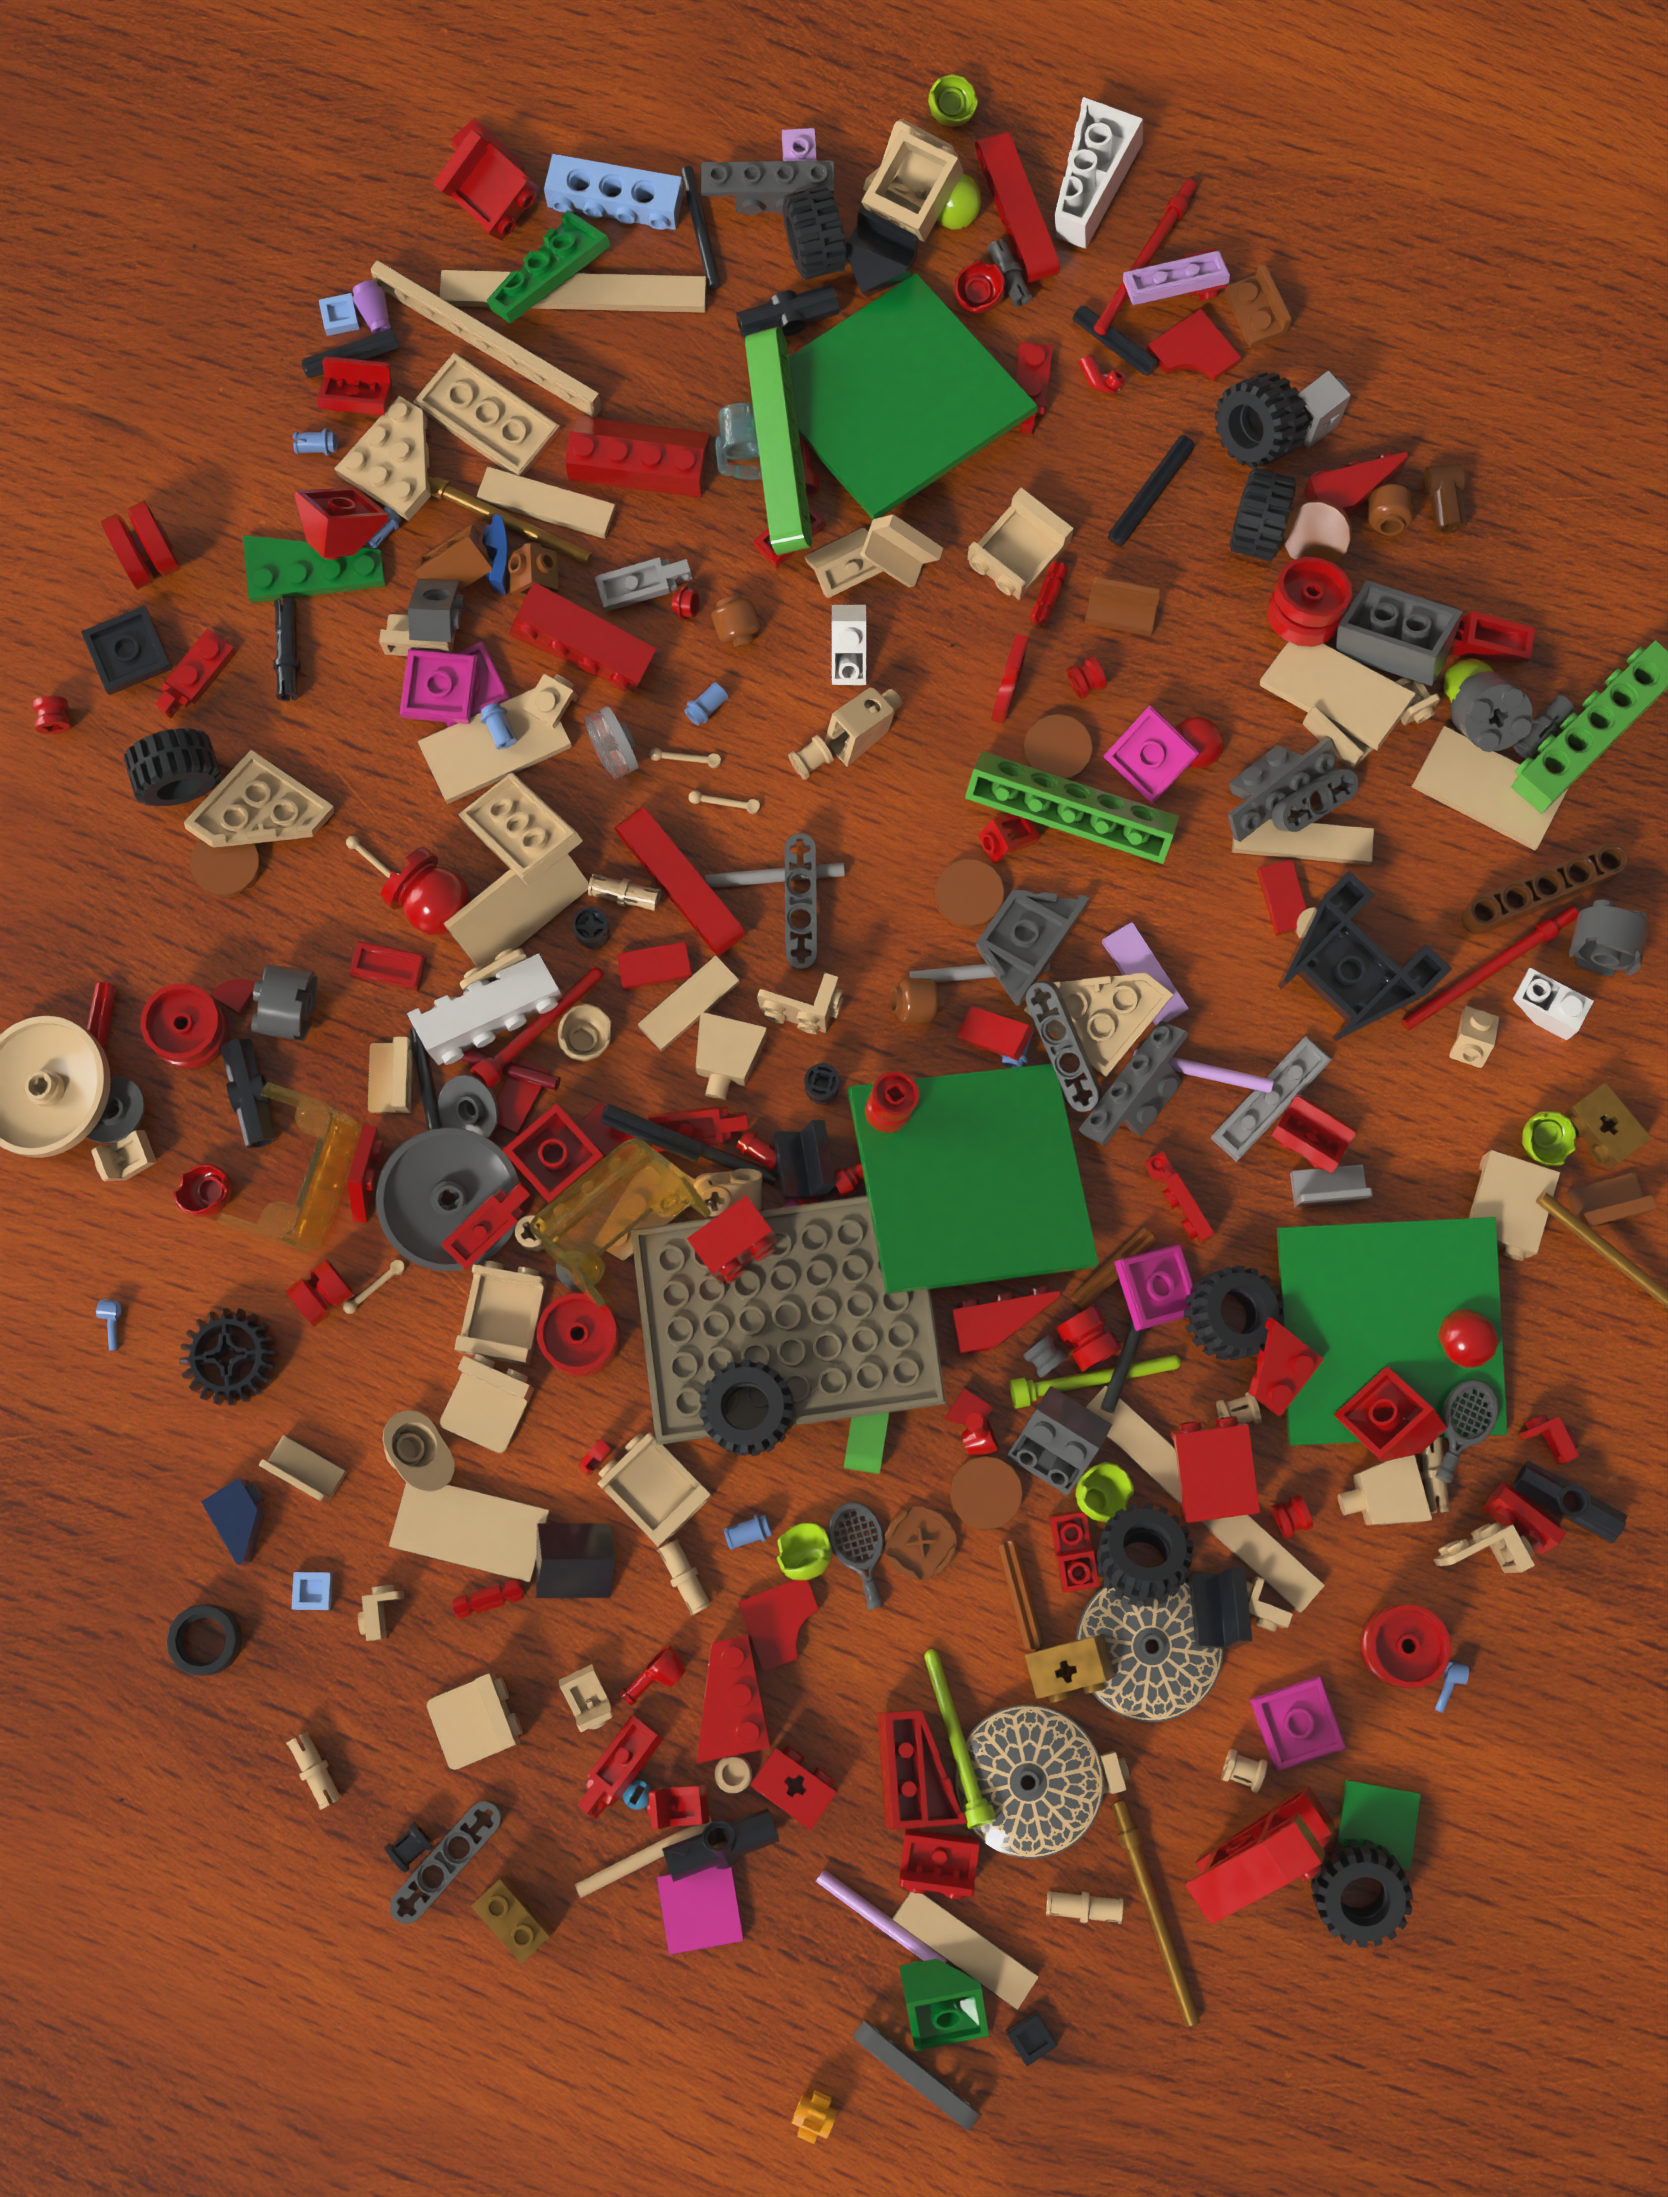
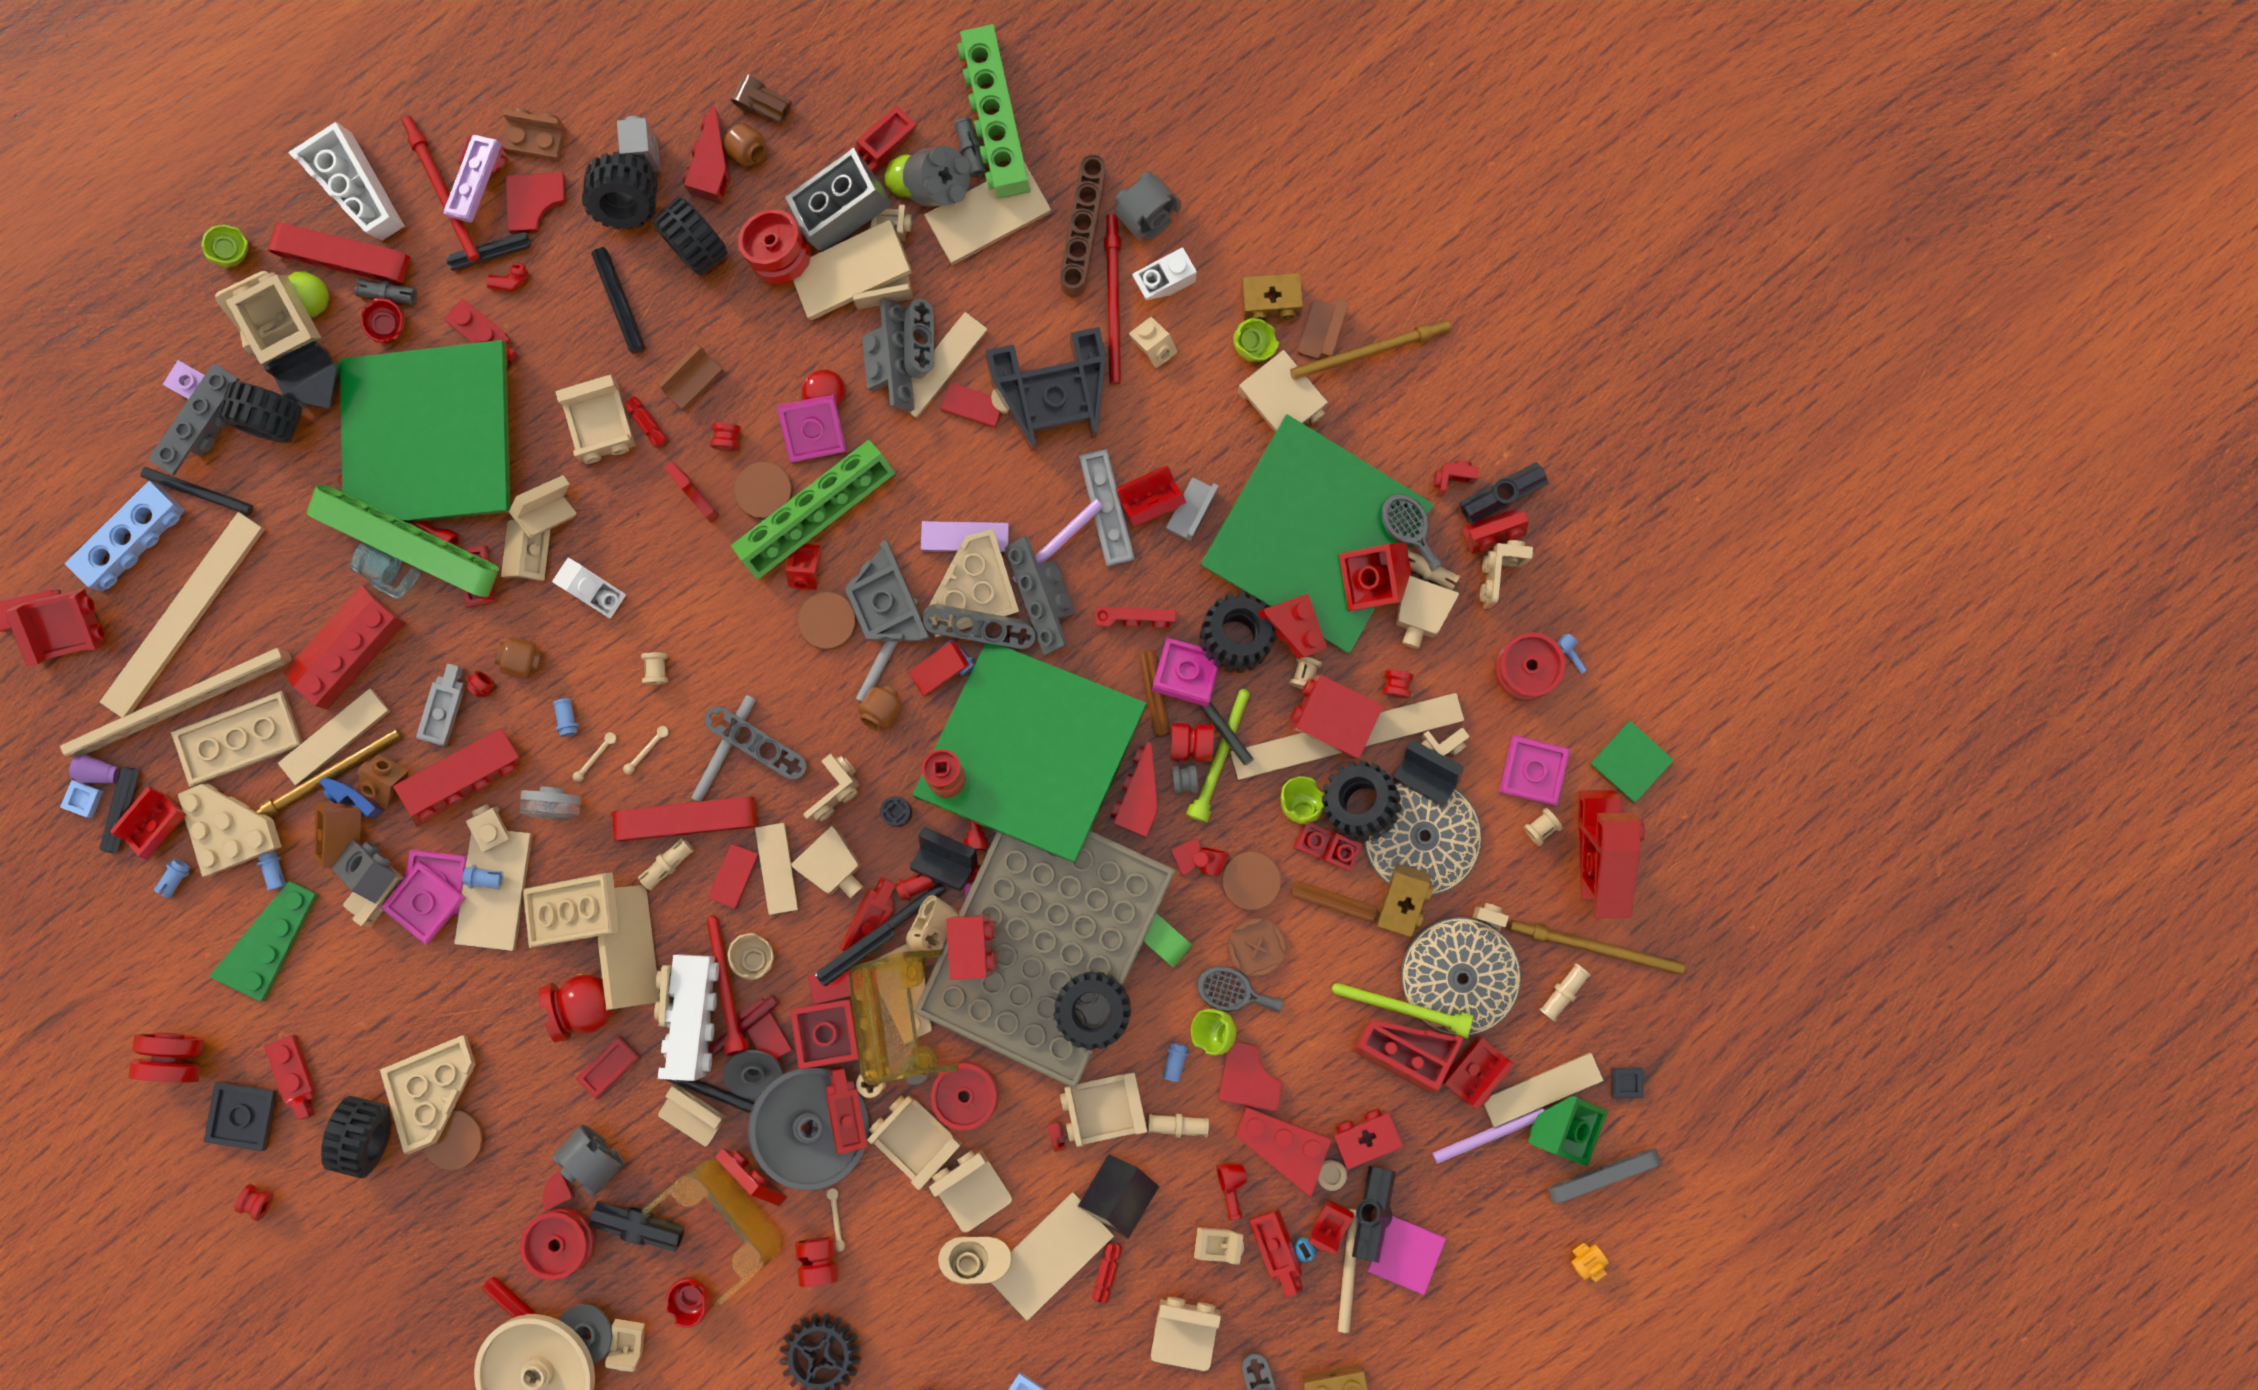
camera: 55 degrees left, 5 degrees up
tan panel [259,1435,347,1504] -> none
black pin [273,598,301,702] -> none
red slope [295,487,389,560] -> none
tan hinge [346,836,399,878] -> none
tan bracket [358,1585,405,1641] -> none
green wing [487,210,611,323] -> none
black wheel [573,907,611,950] -> none
black piece [736,284,840,342] -> none
tan torso [824,688,902,767] -> none
dark grey slope [1006,1386,1112,1496] -> none
tile [1283,499,1352,564] -> none
black tyre [1311,1839,1413,1948] -> none
red hair [1438,1309,1498,1368] -> none

